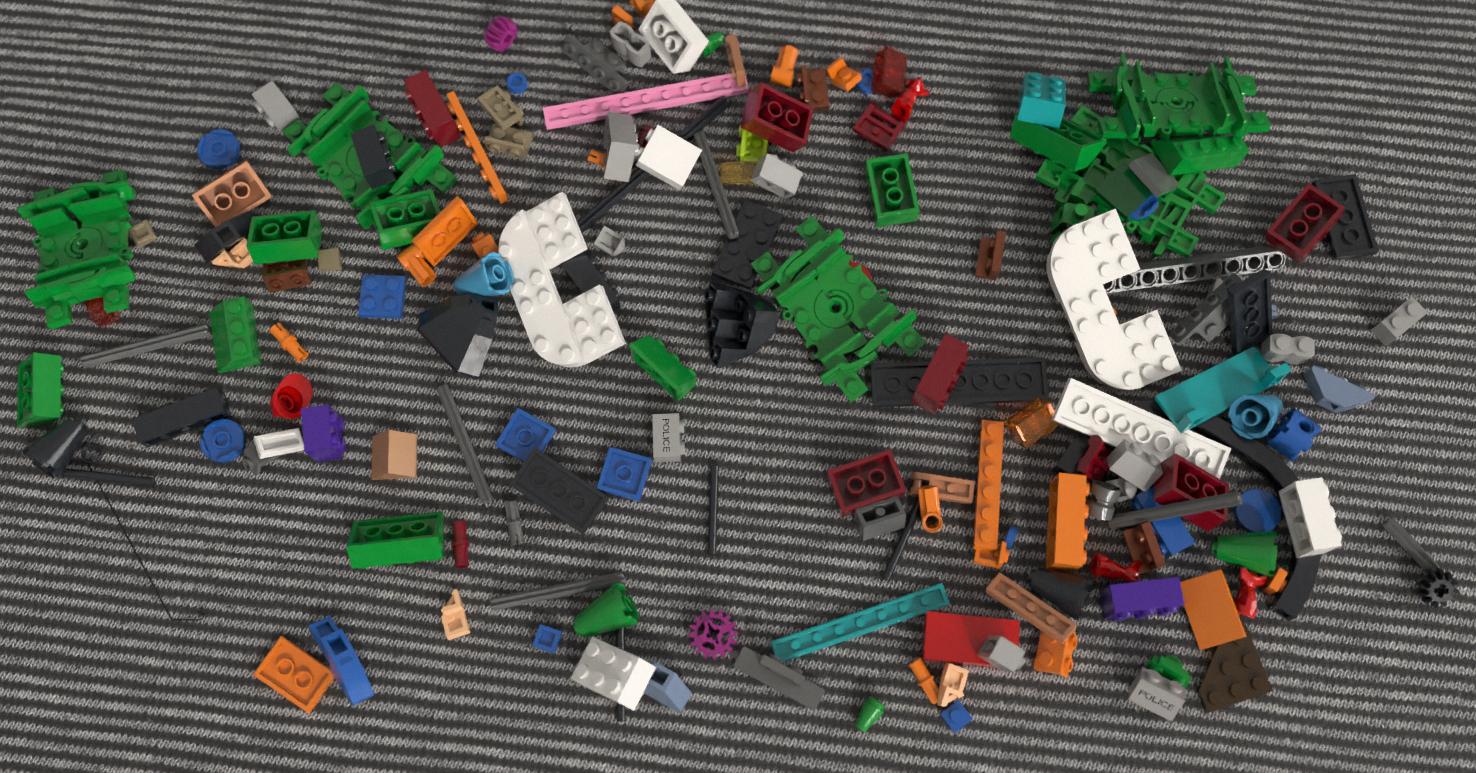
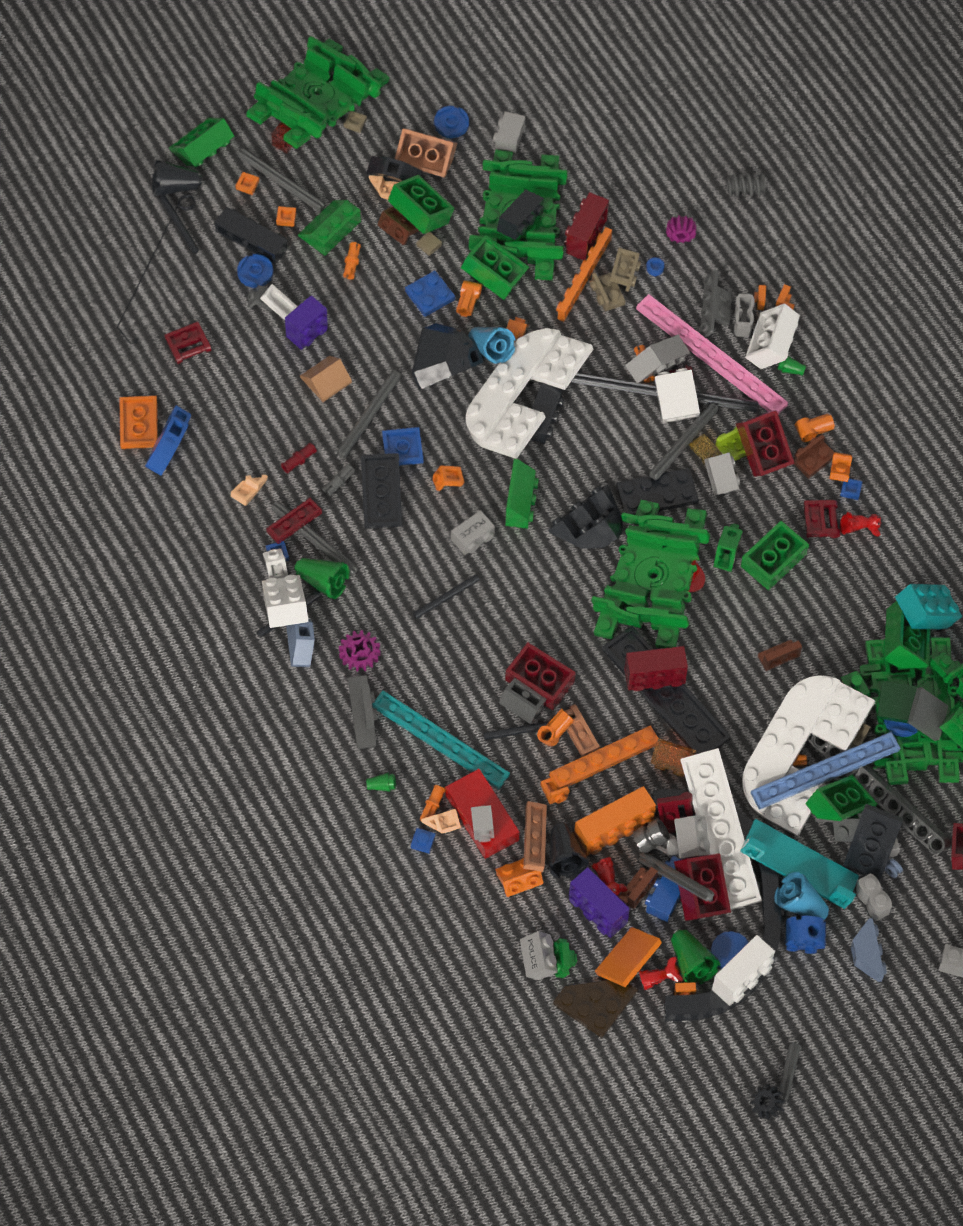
camera: 50 degrees right, 10 degrees down
red piece [270,373,313,419] -> none
green slope [346,511,445,569] -> none
orange tile [411,196,478,267] -> none
light grey plate [593,226,625,256] -> none
blue plate [596,447,653,502] -> none
nougat plate [725,35,746,88] -> none
clear red brick [871,46,907,99] -> none
blue tile [1004,525,1020,549] -> none
none -> dark red plate [164,322,212,364]
none -> orange plate [236,172,259,195]
none -> white bracket [263,549,288,579]
none -> dark red tile [266,498,322,544]
none -> orange plate [276,206,296,227]
none -> orange bracket [433,465,464,491]
none -> green torso [713,524,743,572]
none -> medium blue tile [750,732,901,810]
none -> green slope [805,774,877,821]

